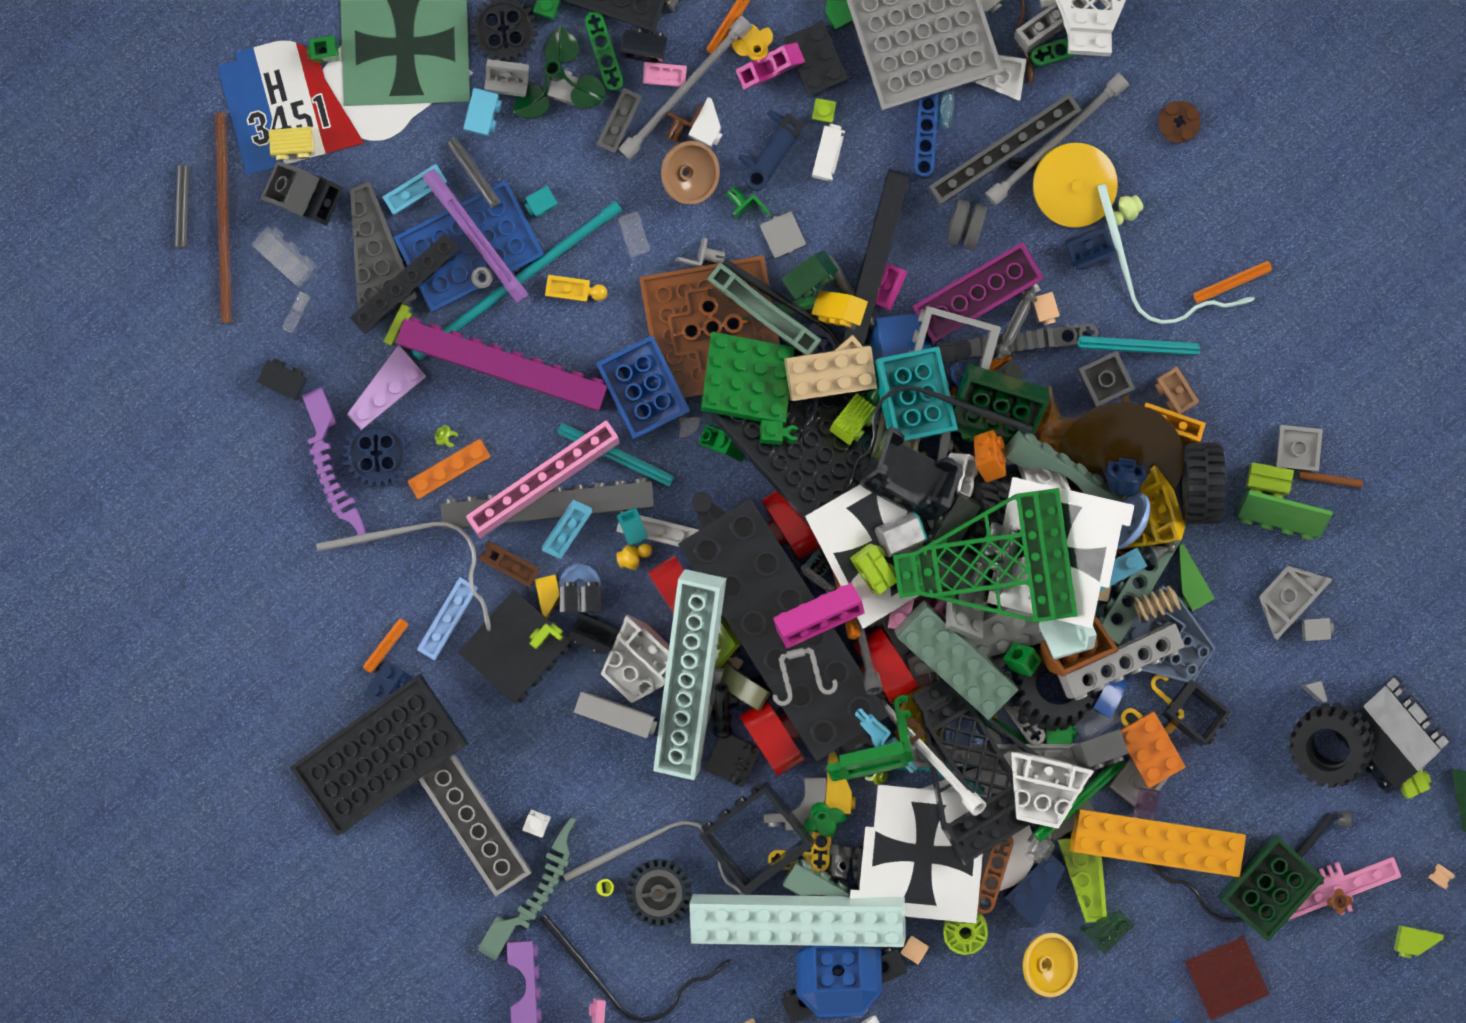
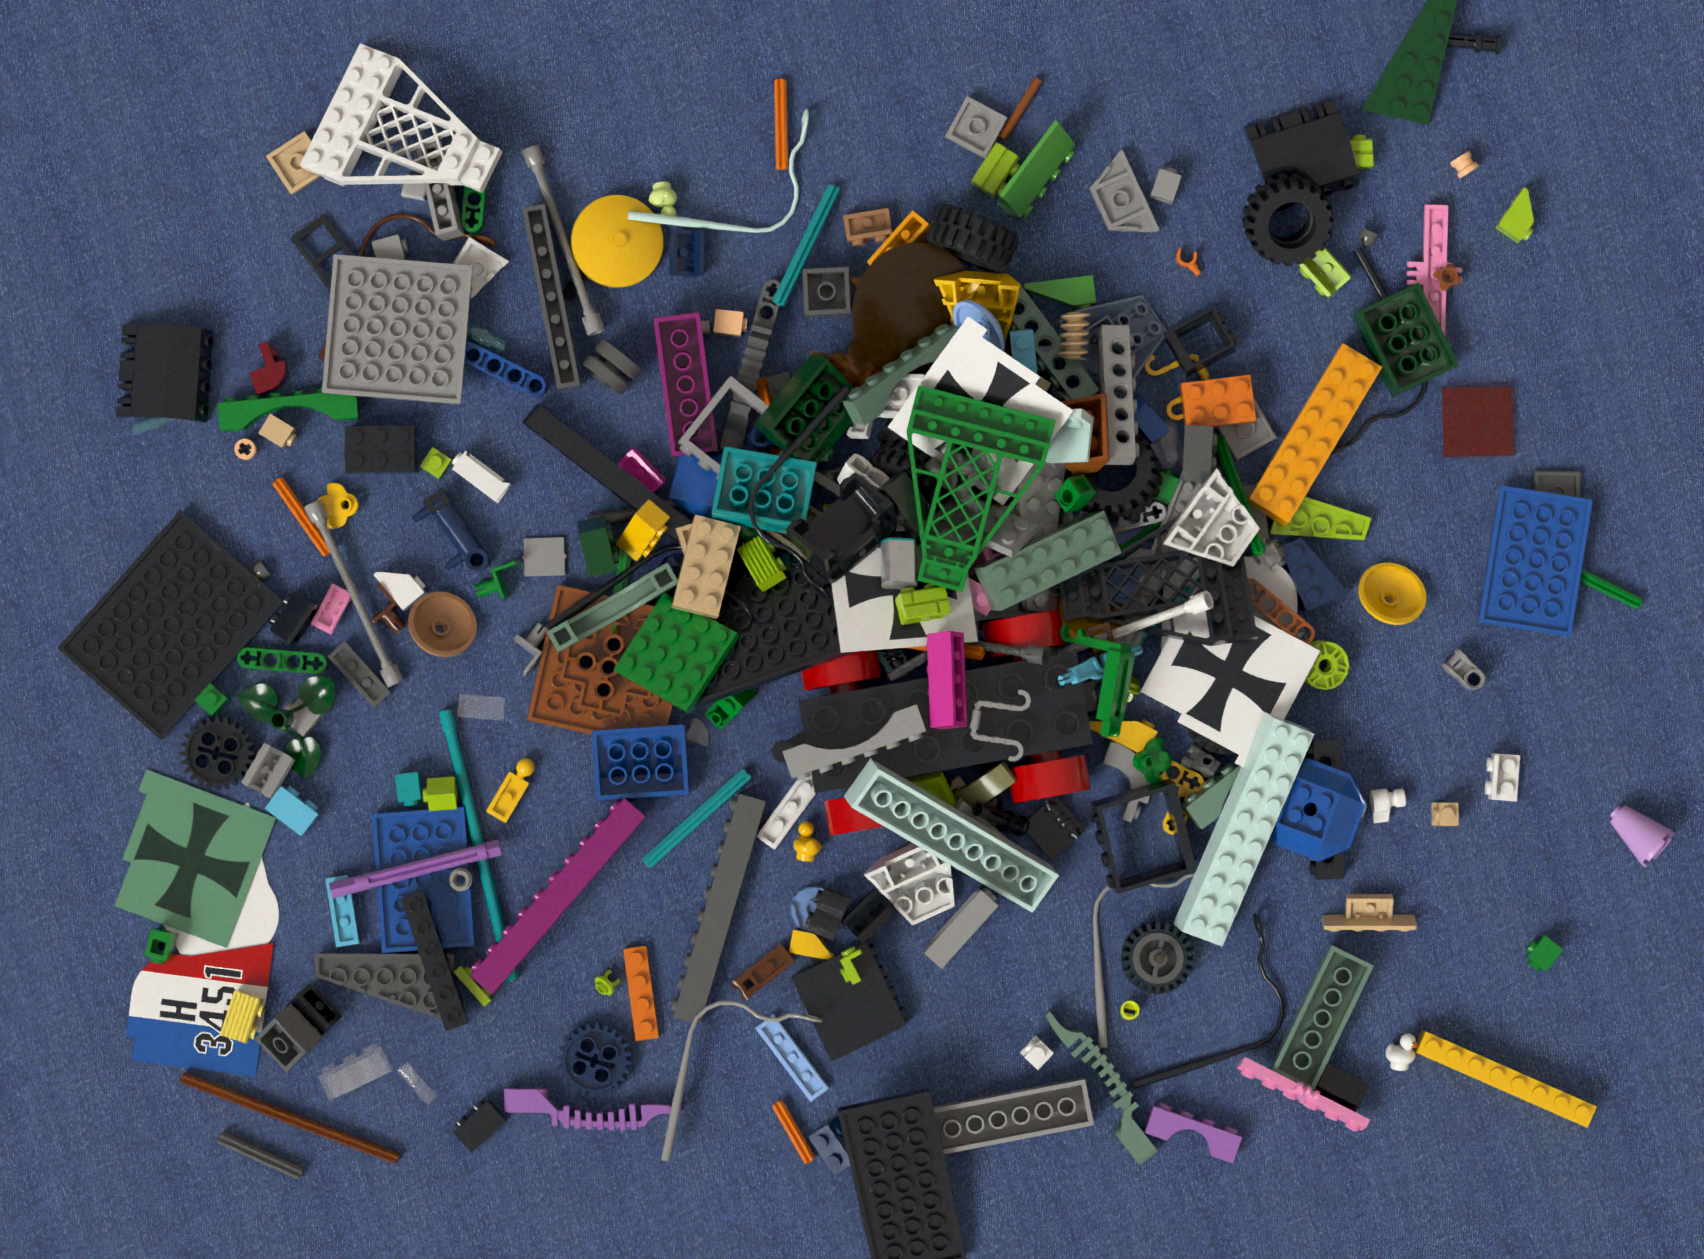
camera: 70 degrees left, 0 degrees up
lavender wing [348,346,426,430] -> none
dark grey axle [447,137,501,208] -> none
bright pink brick [466,420,620,538] -> none
medium azure plate [542,500,592,559] -> none
teal brick [617,507,648,545] -> none
dark pink arch [736,42,805,89] -> none
green plate [760,420,798,445] -> none
light nougat tile [900,935,929,964] -> none
orange brick [974,430,1006,483] -> none
dark grey wheel [995,287,1037,360] -> none
clear green wing [1080,909,1135,954] -> none
dark blue cone [1105,458,1147,496] -> none
clear purple bracket [1133,788,1160,821] -> none
flat silver piece [1145,542,1177,565] -> none
reddish brown plate [1158,101,1201,144] -> none
light grey slope [1300,681,1327,702] -> none
none -> lime brick [423,777,457,811]
none -> light grey arch [782,704,926,781]
none -> orange piece [1176,248,1202,276]
none -> lime bracket [1299,247,1353,298]

